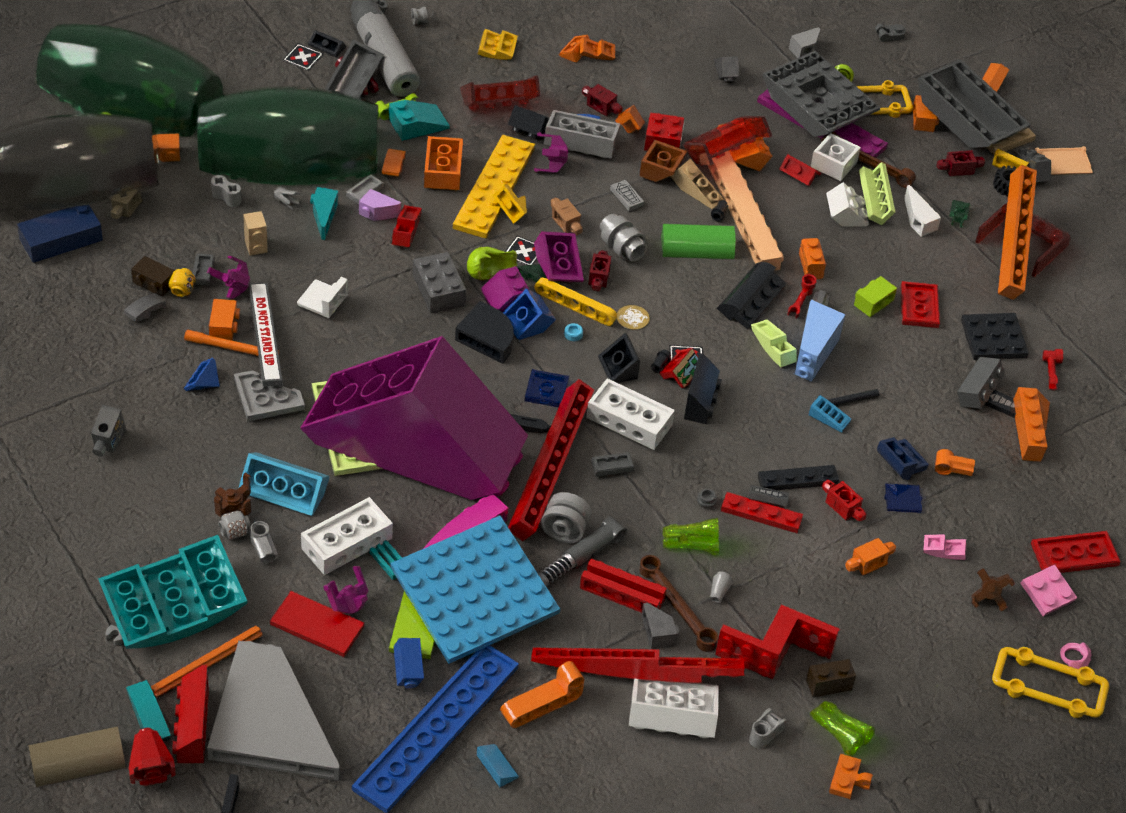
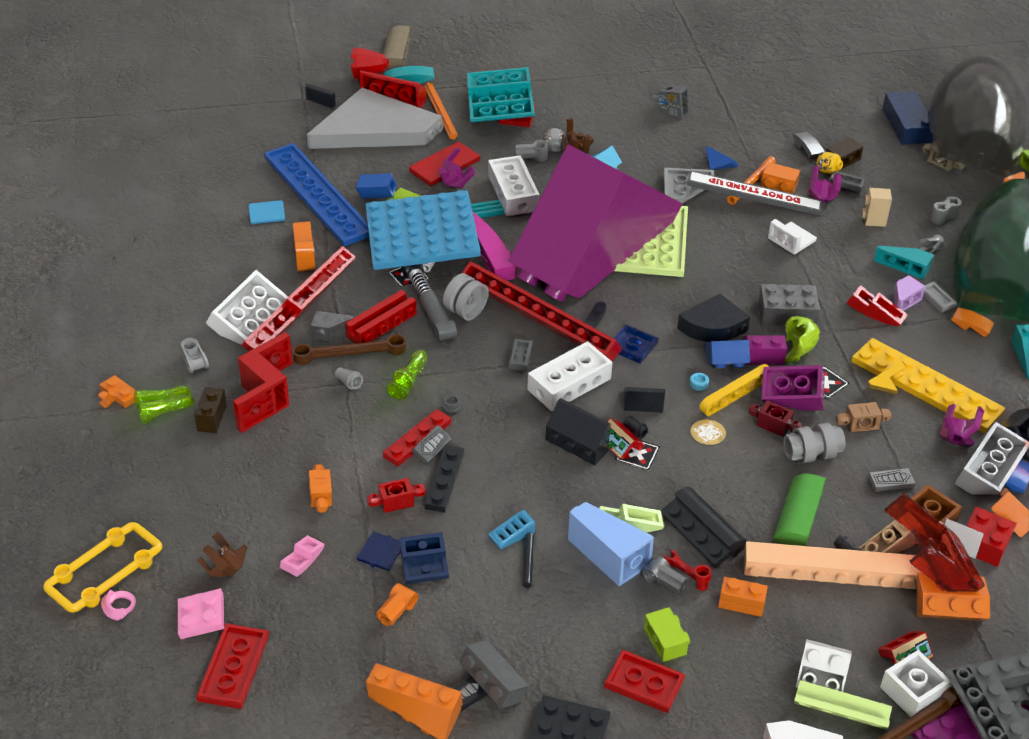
camera: 115 degrees right, 5 degrees down
orange brick [424,136,463,190] -> none

